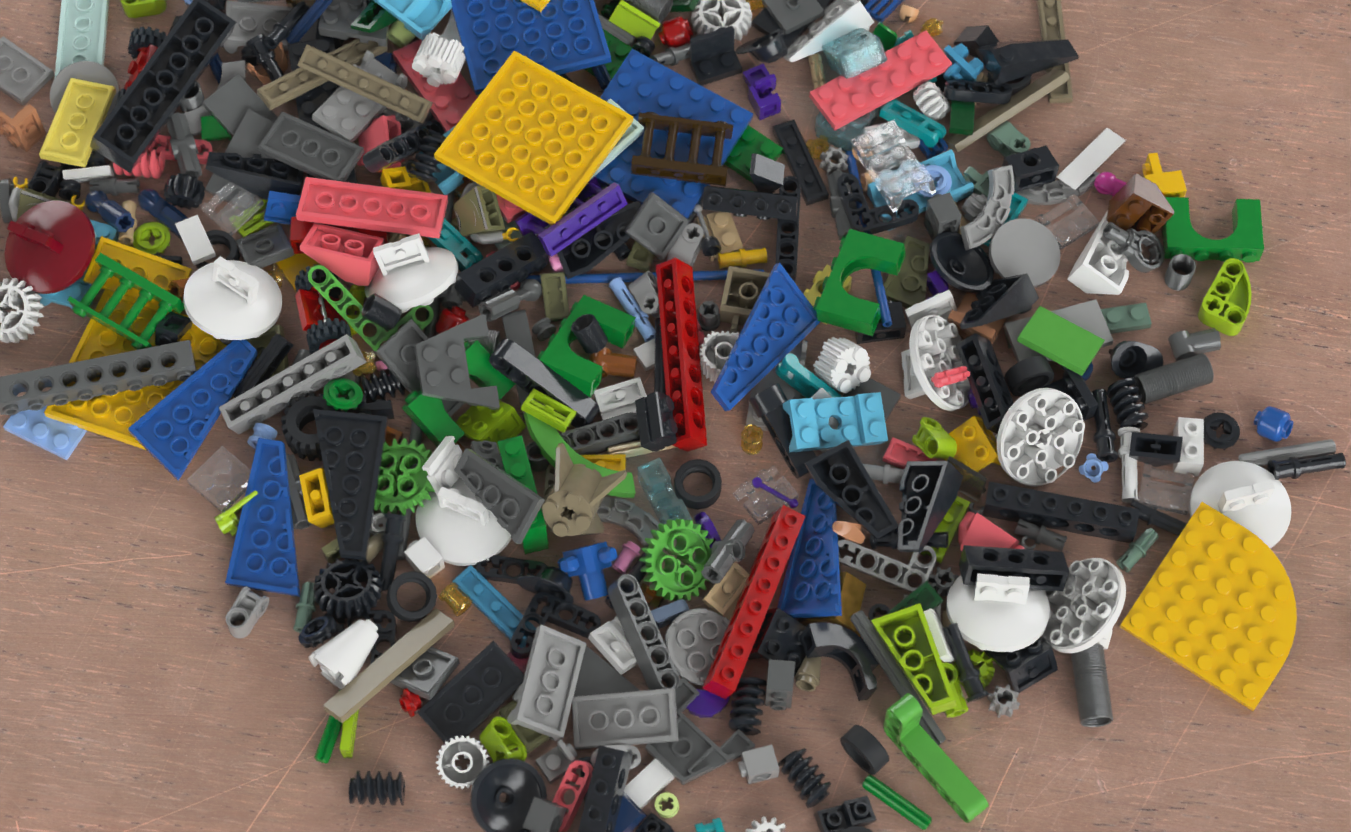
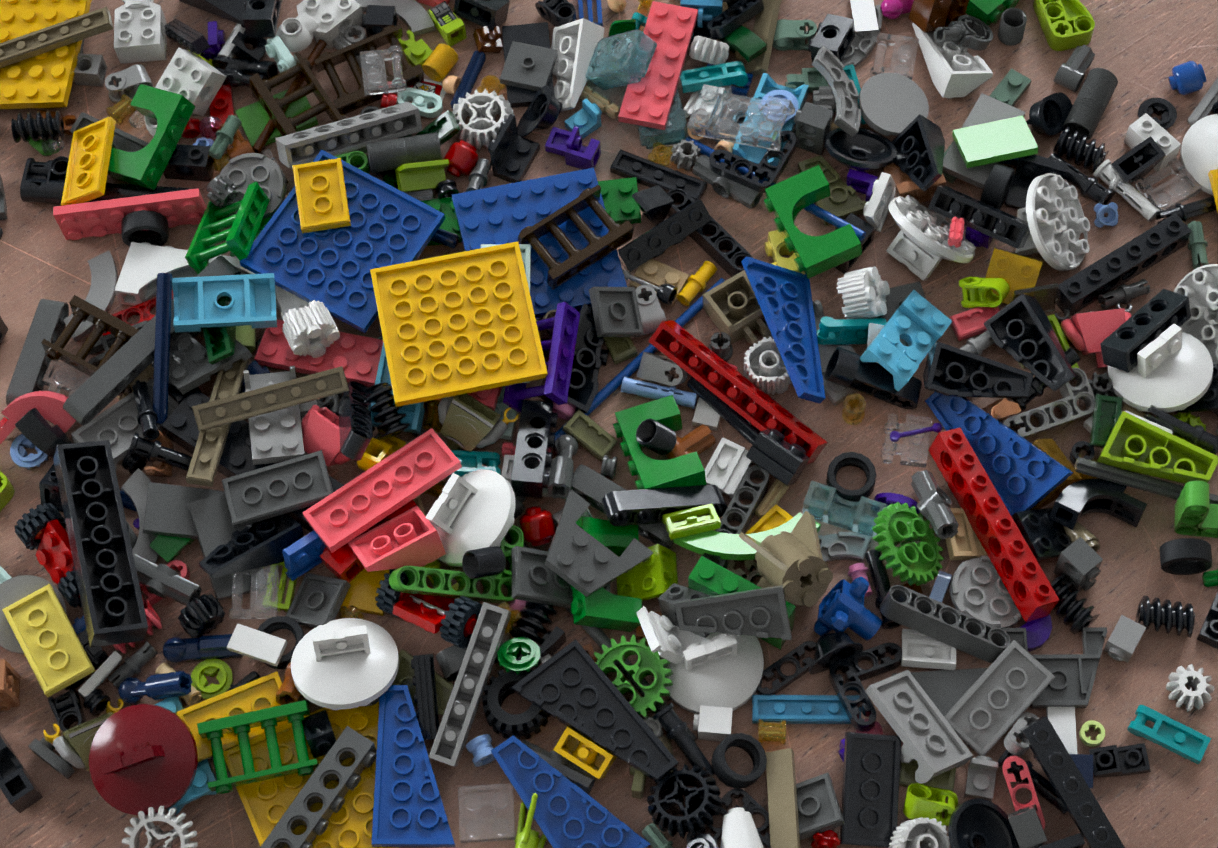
camera: 40 degrees left, 0 degrees up
none -> medium azure bracket [564,99,602,139]

